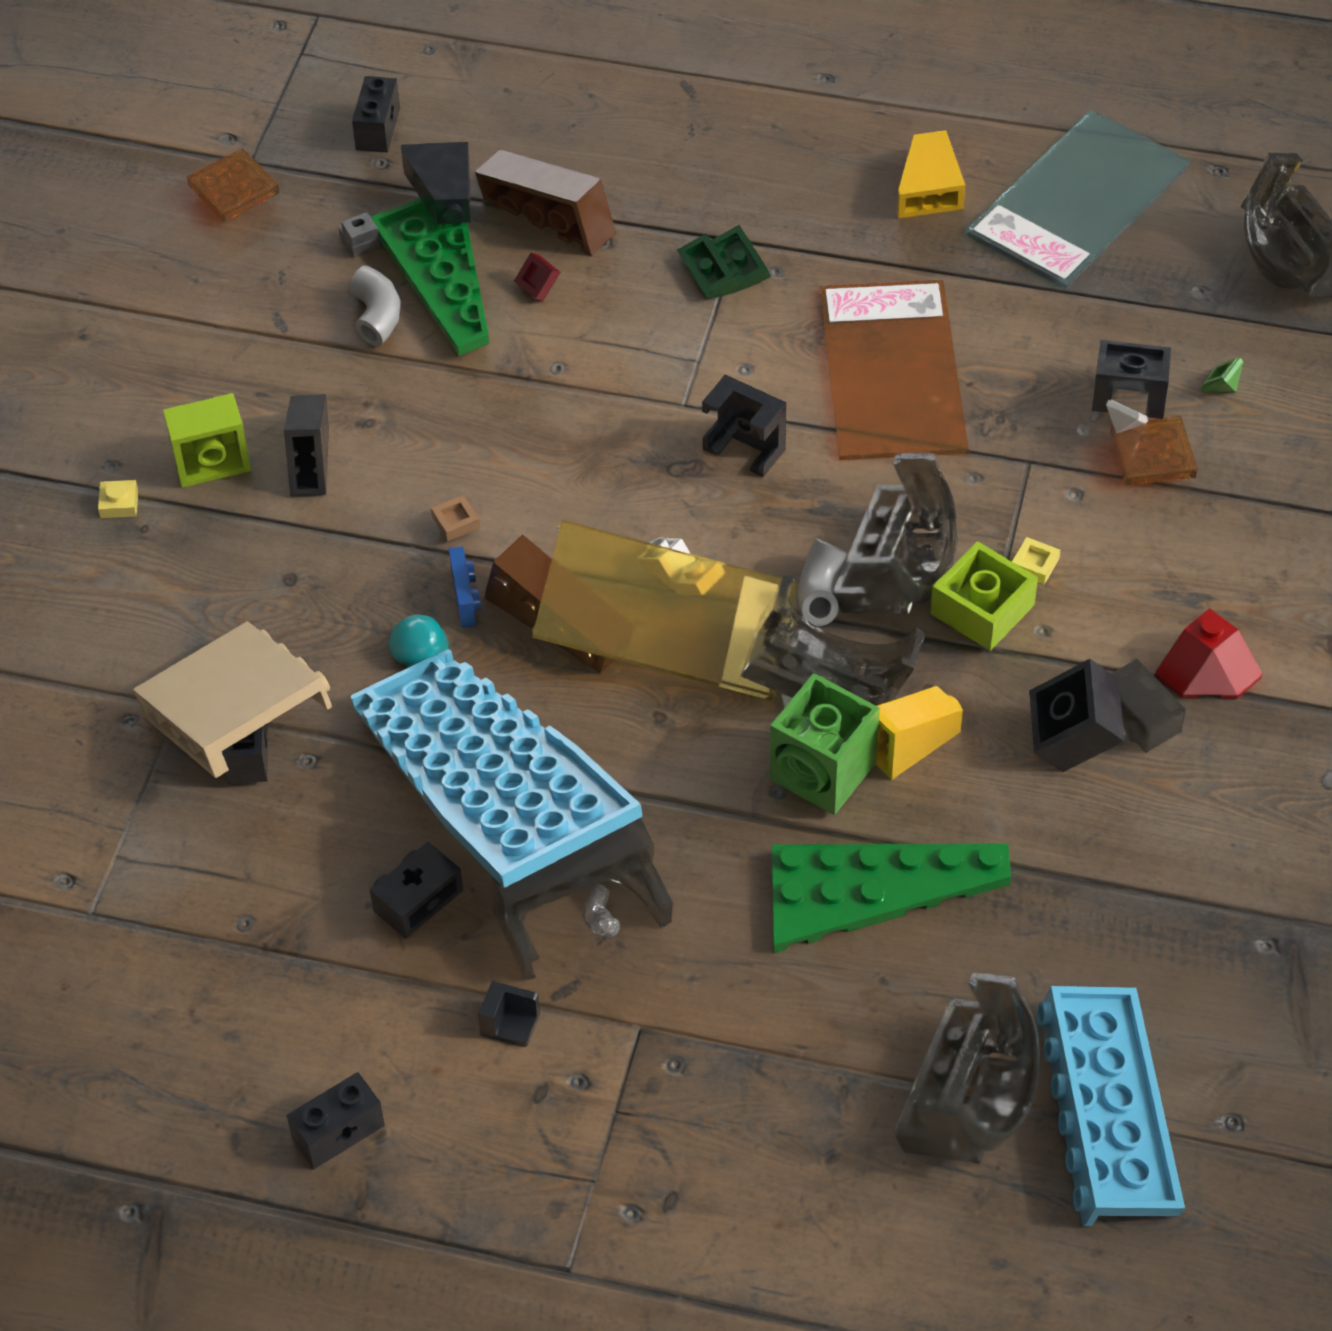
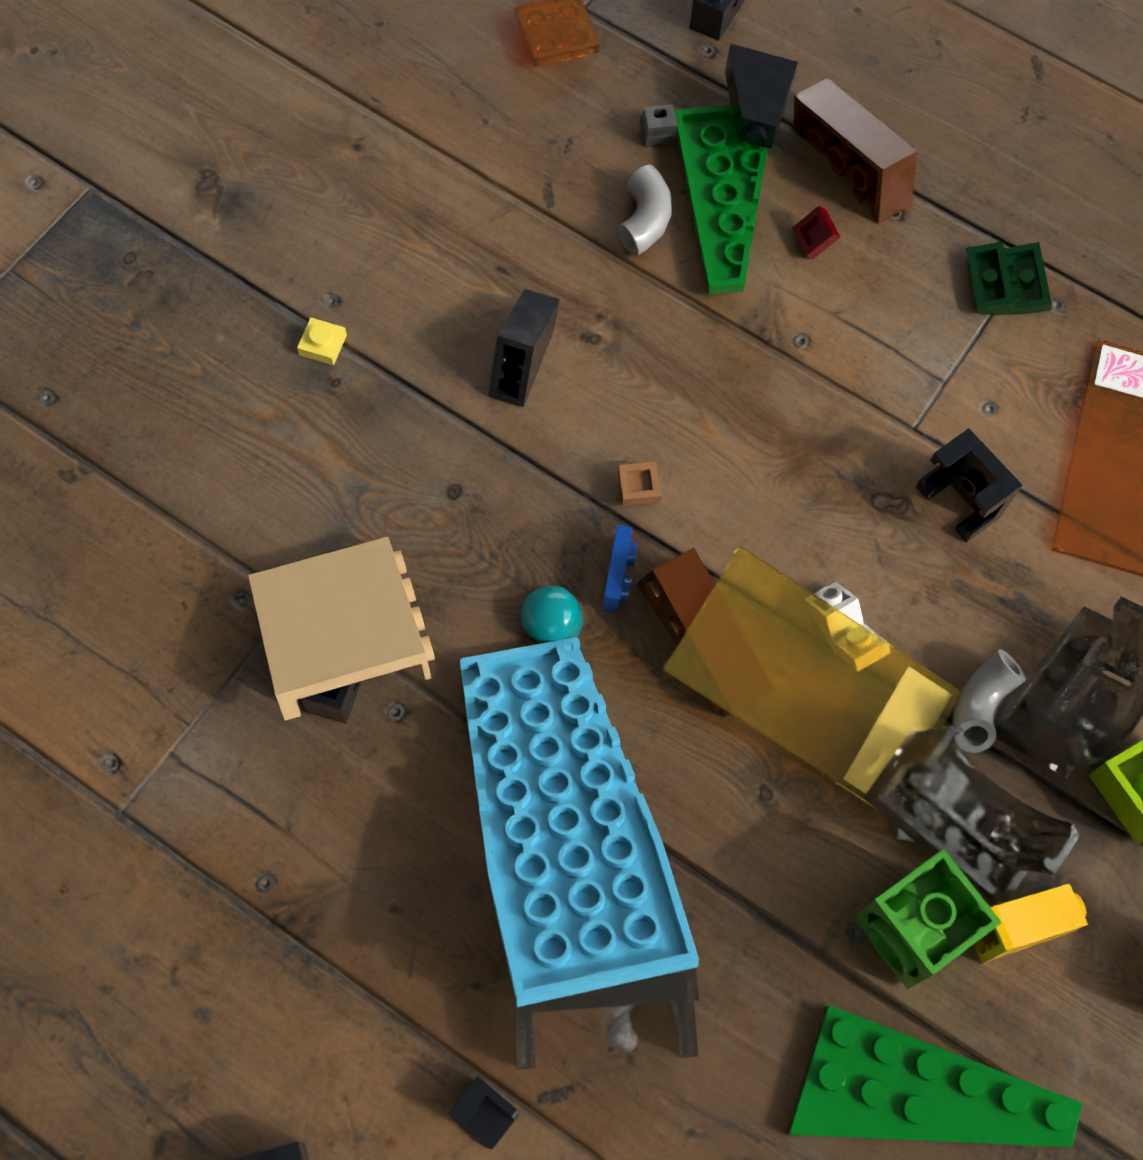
camera: 15 degrees right, 15 degrees up
lime brick [163,393,252,488] -> none
black brick [370,841,464,939] -> none

